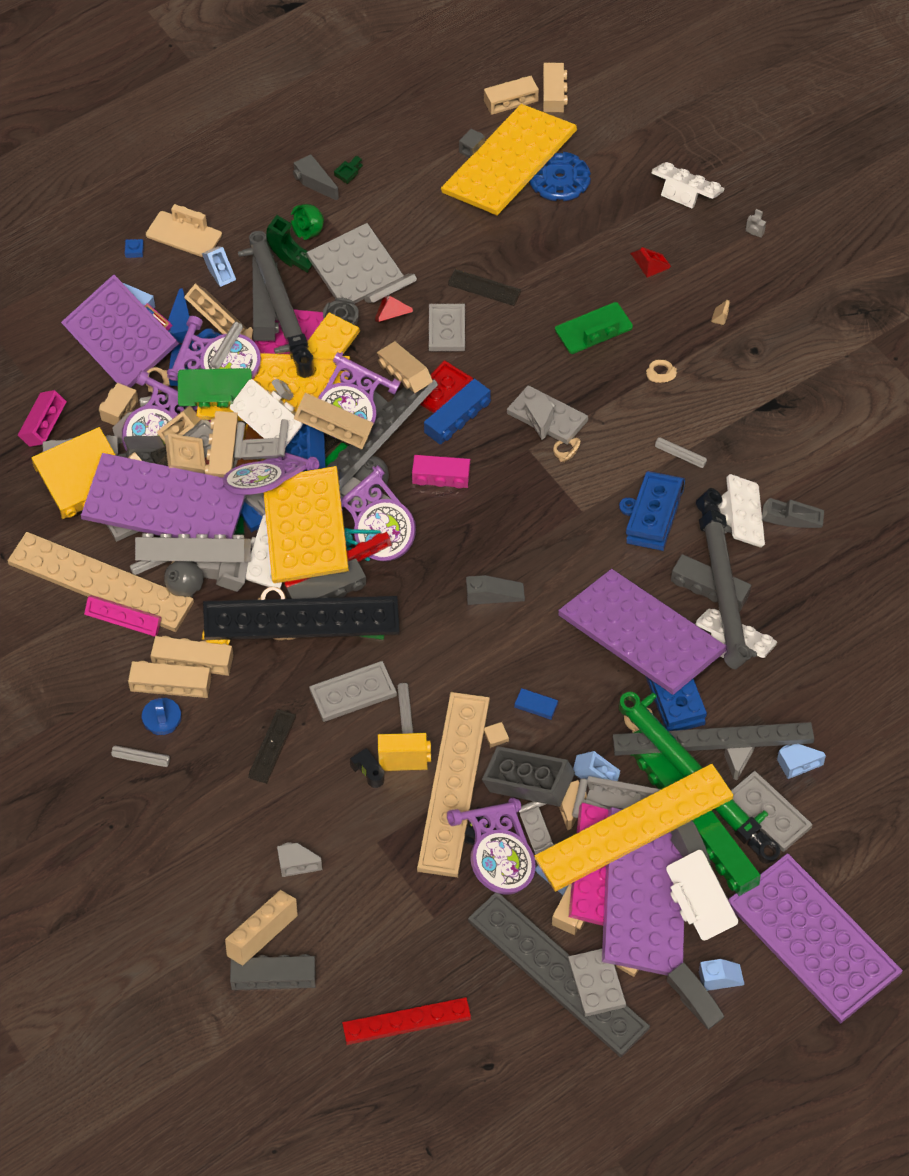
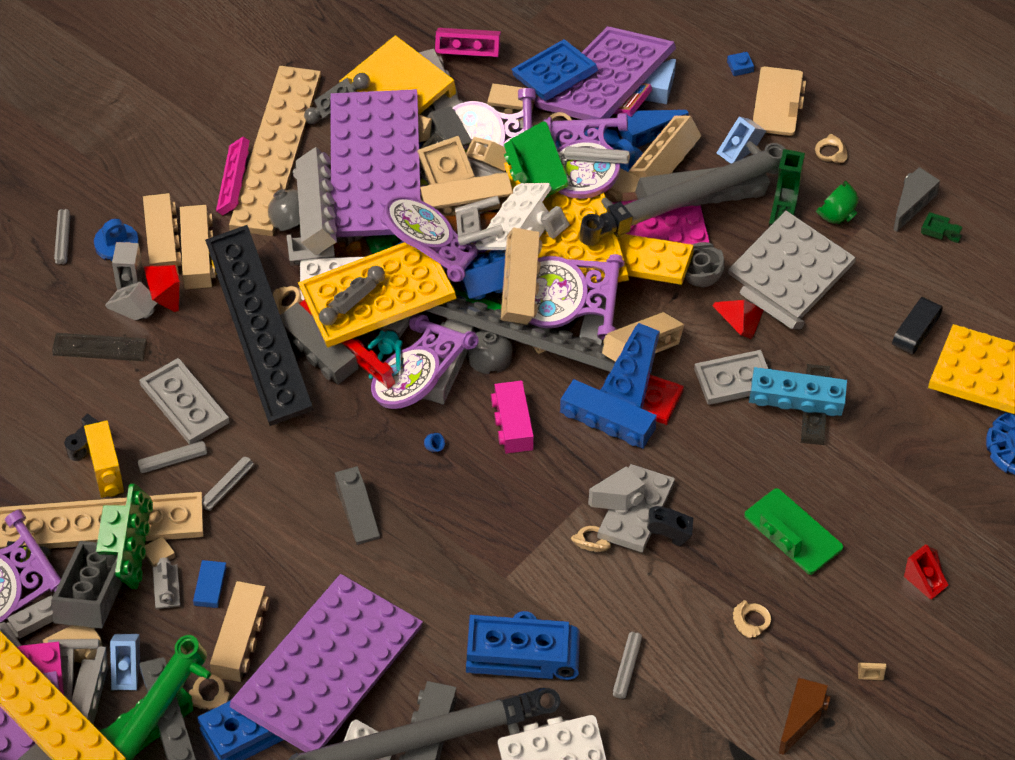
camera: 75 degrees right, 5 degrees down
none -> green bracket [96,484,153,589]
none -> light grey slope [105,282,157,320]
none -> light grey brick [112,242,143,290]
none -> red slope [143,265,180,312]
none -> light grey hinge [153,558,180,609]
none -> light grey axle [202,457,254,510]
none -> tan brick [210,581,270,682]
none -> dark grey plate [304,73,370,124]
none -> dark grey plate [319,266,385,326]
none -> blue hinge [424,433,445,452]
none -> blue plate [512,39,598,101]
none -> blue wing [600,323,660,409]
none -> black leg [647,506,694,546]
none -> dark azure brick [749,367,847,416]
none -> reddish brown slope [779,678,831,755]
none -> tan piece [815,134,848,163]
none -> black beam [892,296,943,355]

